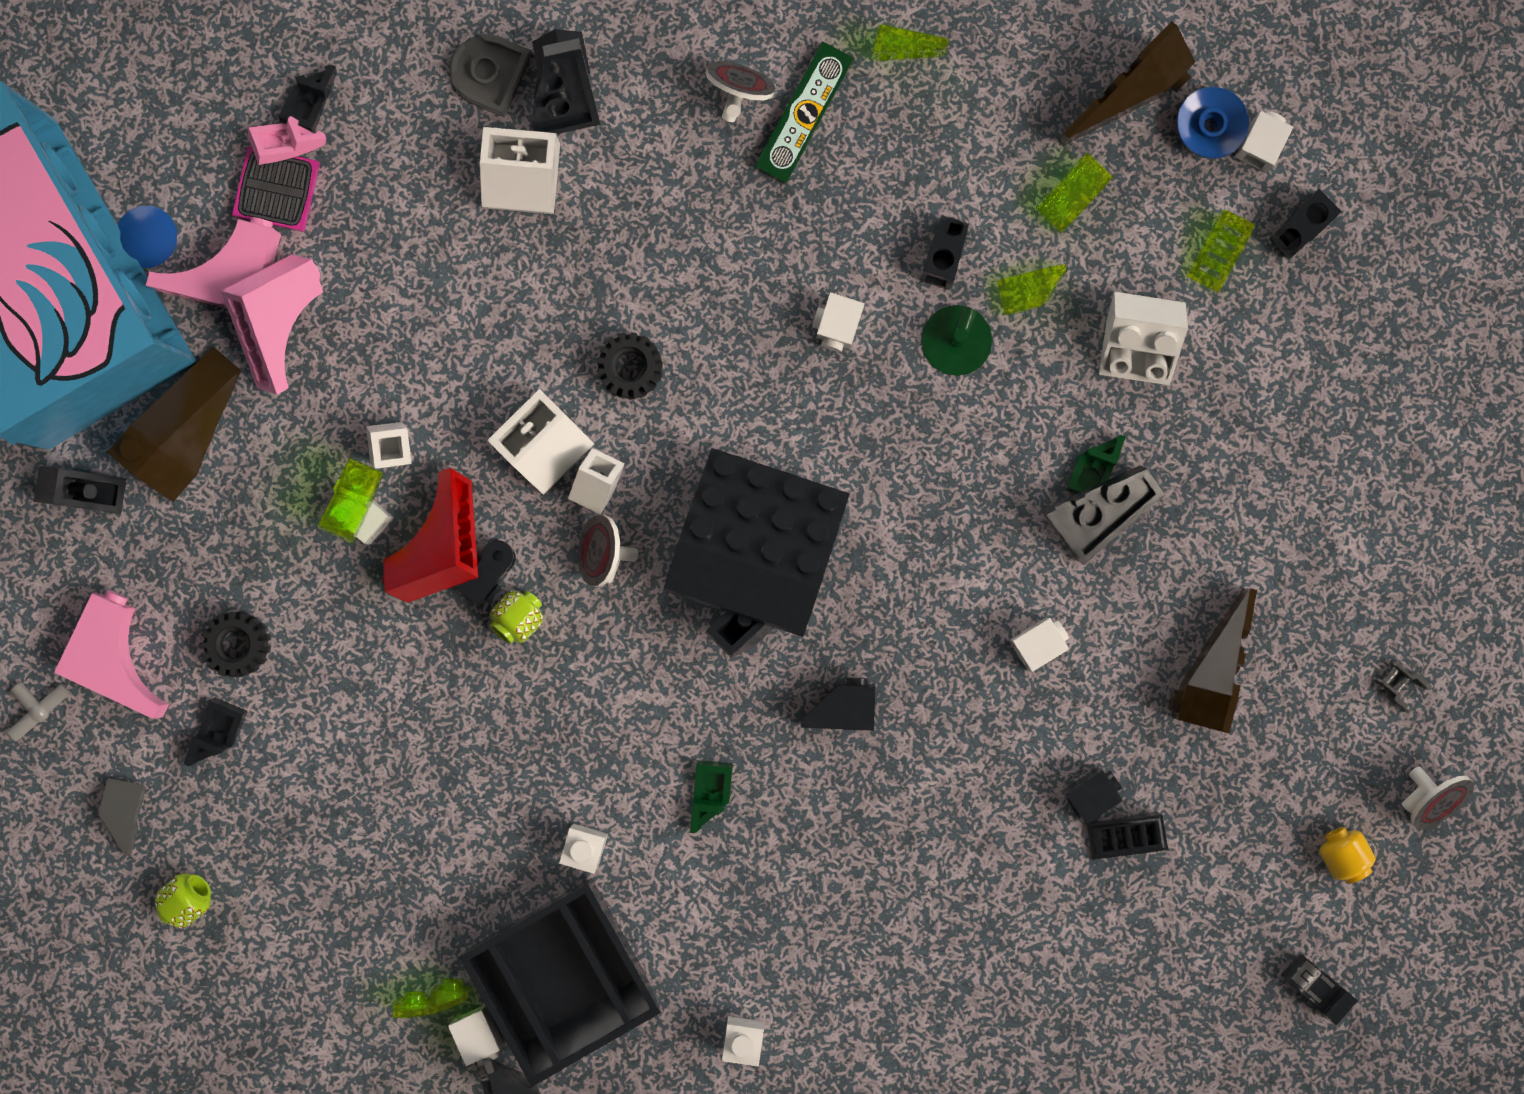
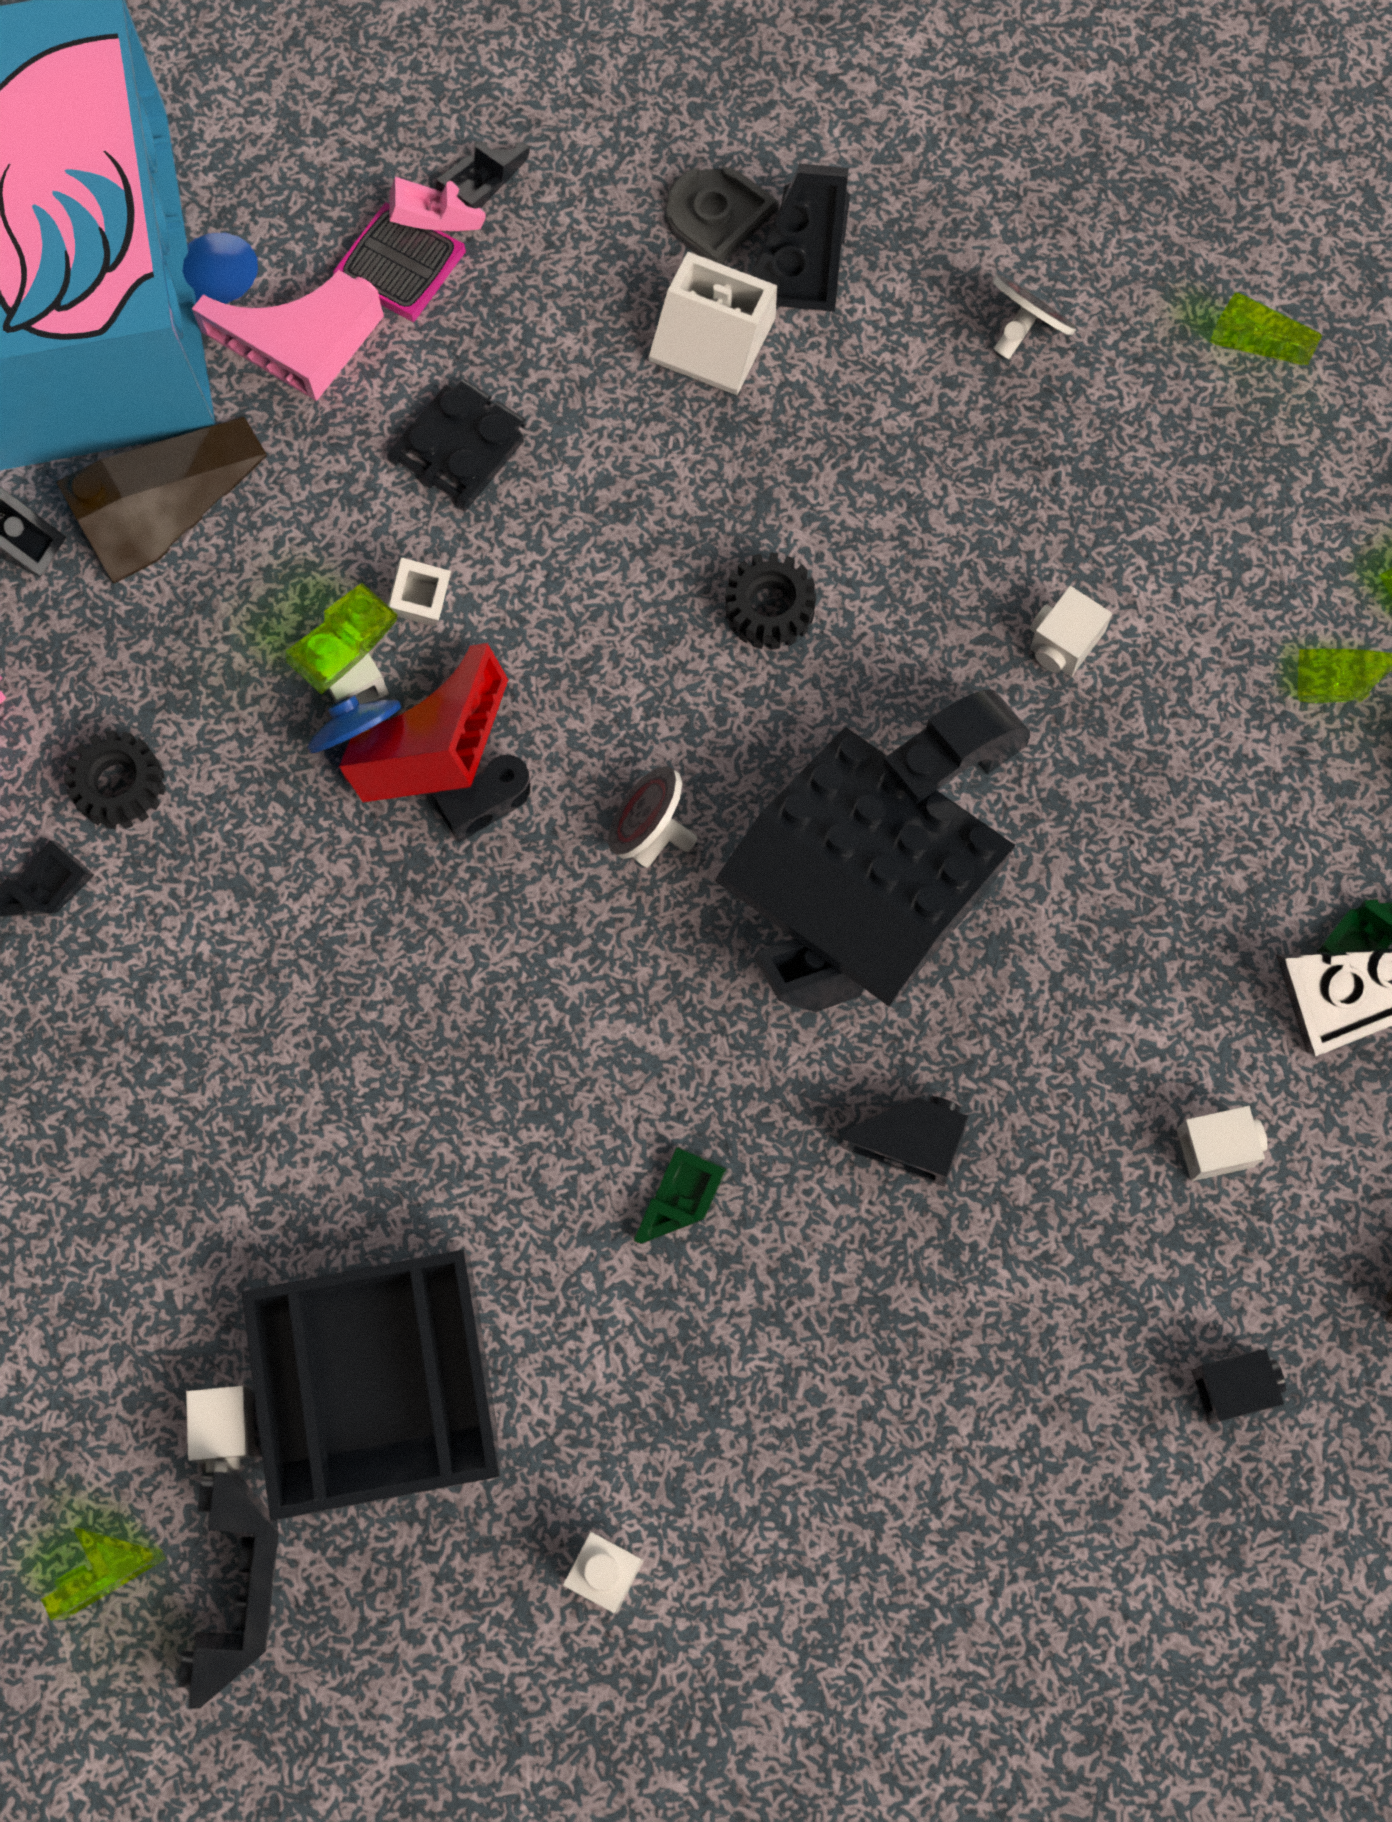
camera: 20 degrees right, 15 degrees down
bright pink arch [221,254,323,394] -> none
clear neon green slope [393,978,472,1018] -> none
white slope [488,389,595,495] -> none
lime head [489,590,543,645] -> none
white brick [559,824,608,874] -> none
white brick [568,448,625,515] -> none
tile [755,41,854,185] -> none
black leg [919,215,969,290] -> none
dark green shield [921,305,993,376] -> none
black slope [1087,812,1168,860] -> none
none -> blue dish [306,695,402,754]
none -> black plate [387,379,526,512]
none -> black arch [883,689,1030,805]

